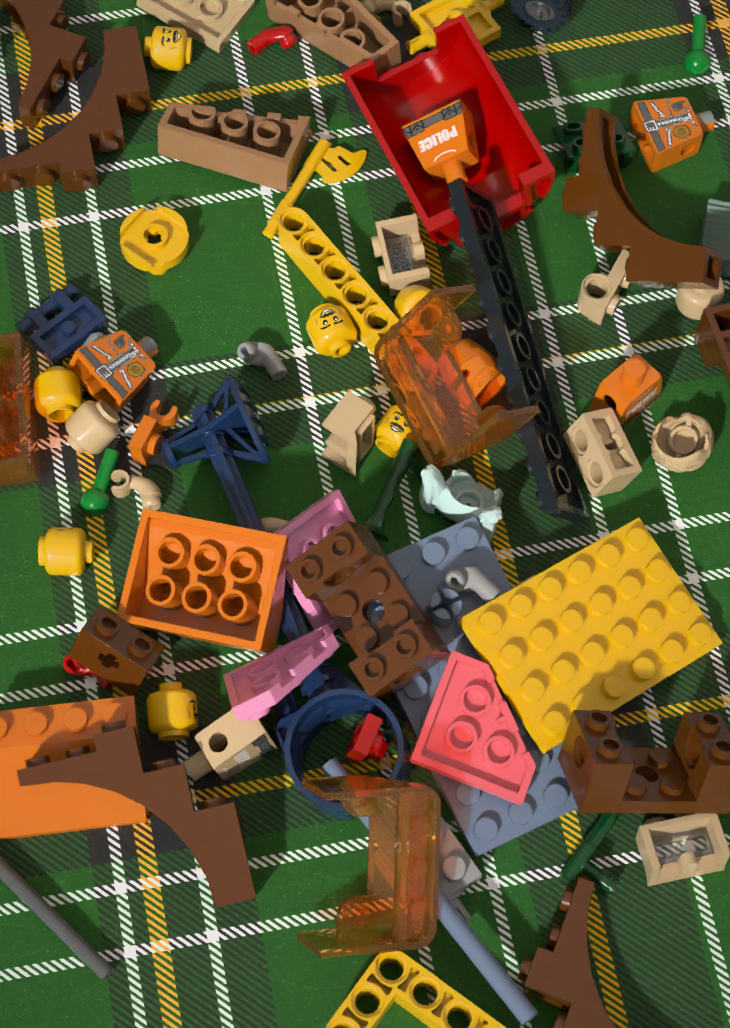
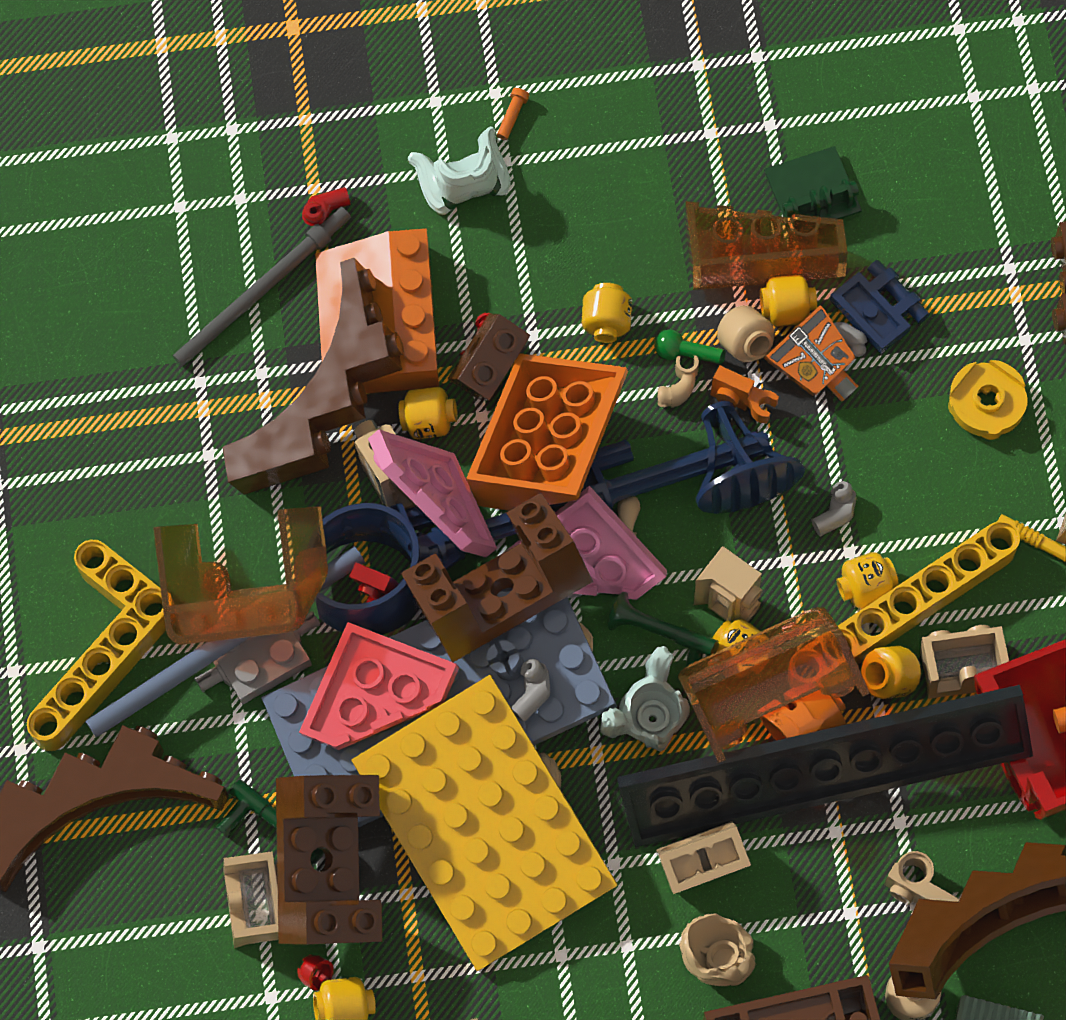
camera: 100 degrees right, 5 degrees up
orange torso [588,354,662,429] -> none

